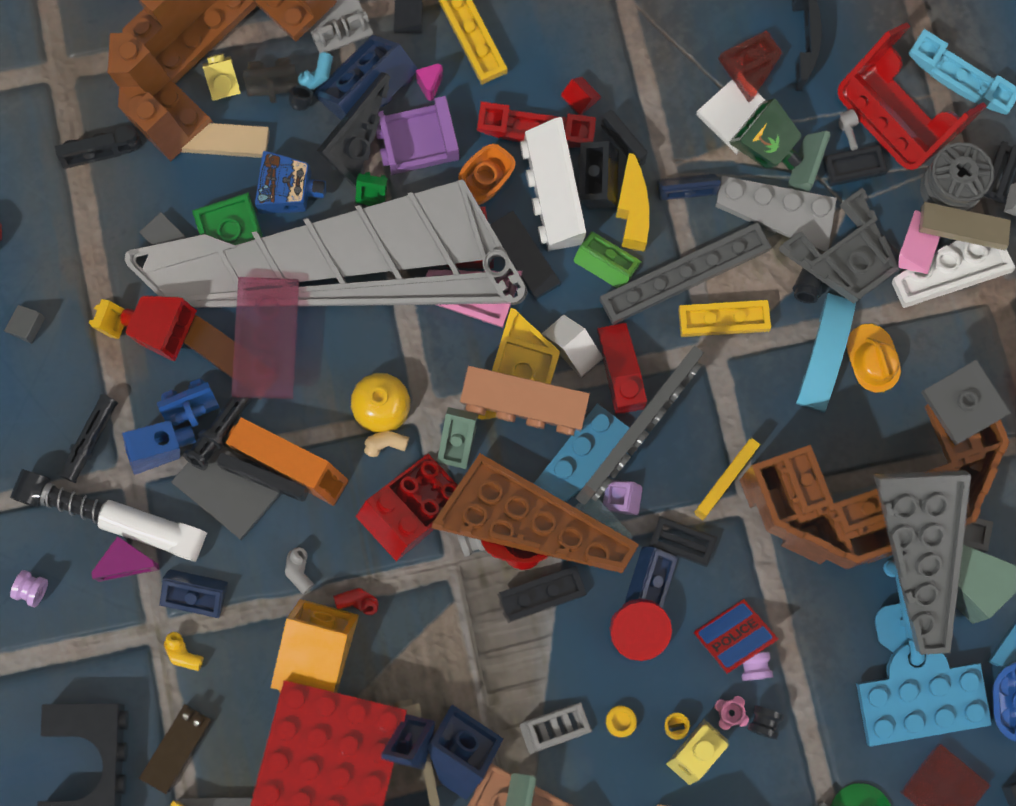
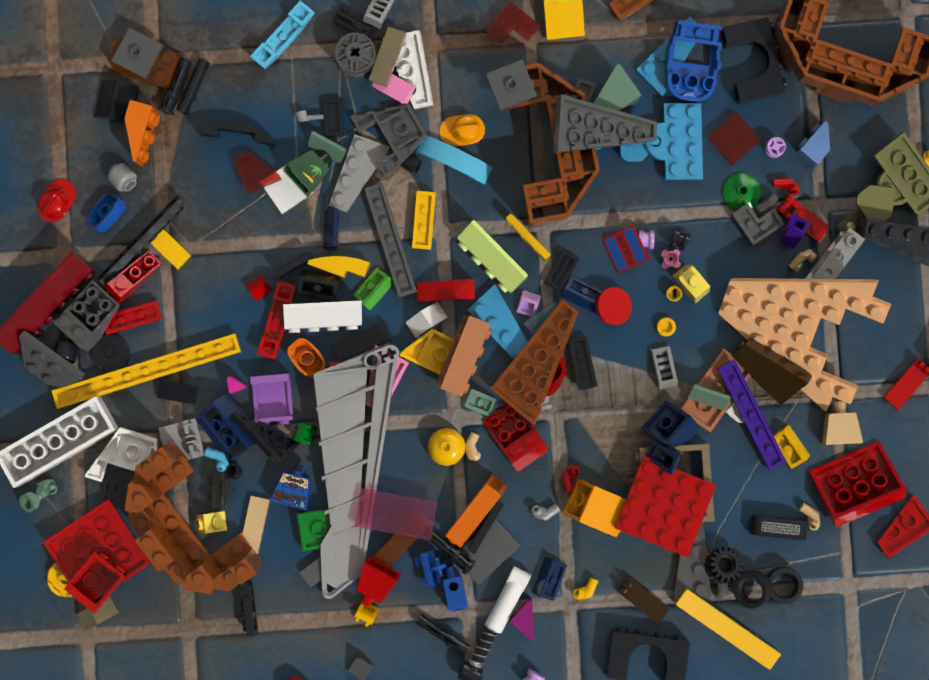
camera: 75 degrees left, 10 degrees up
dark grey plate [575,345,704,506] -> none
red windscreen [838,22,987,170] -> none
none -> yellowish green slope [457,220,528,294]

